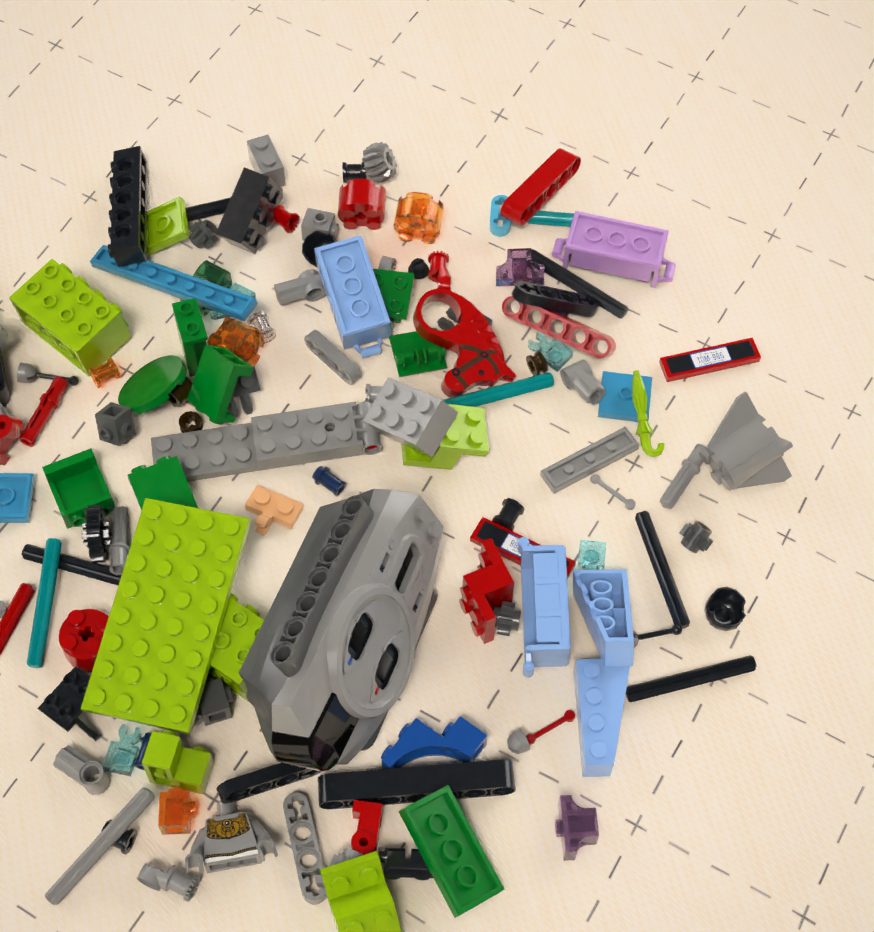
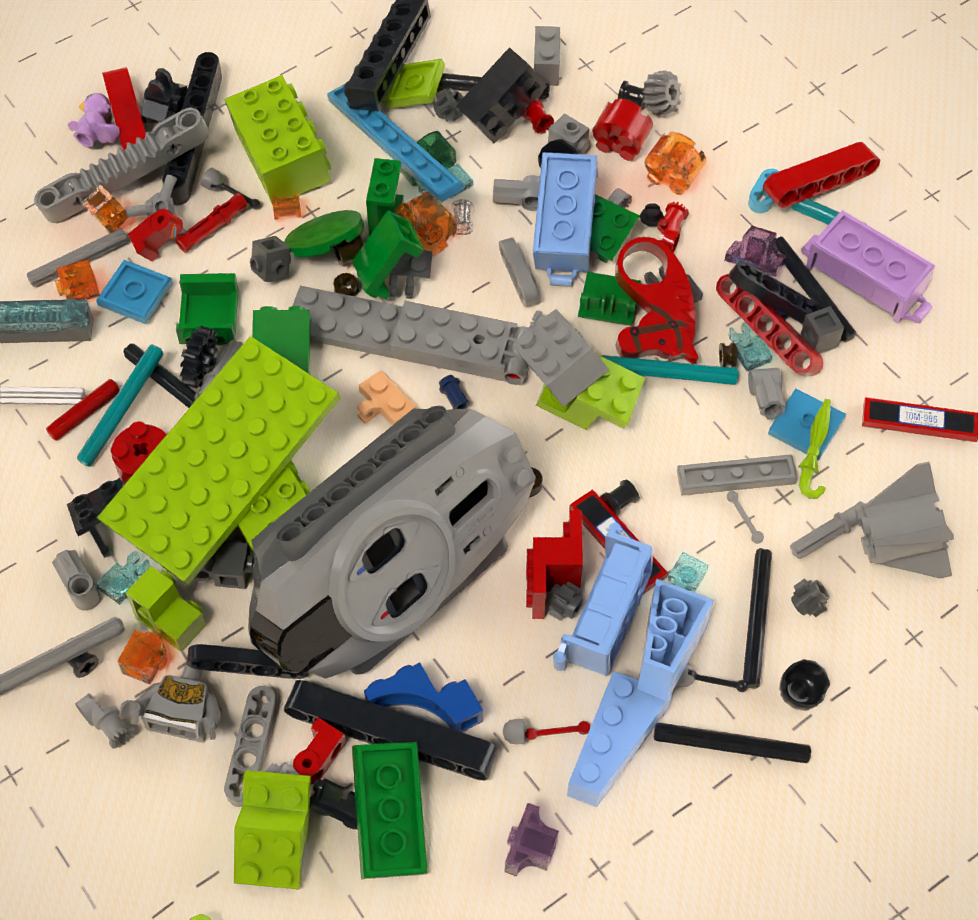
camera: 25 degrees right, 0 degrees up
none -> dark grey brick [801,306,844,353]

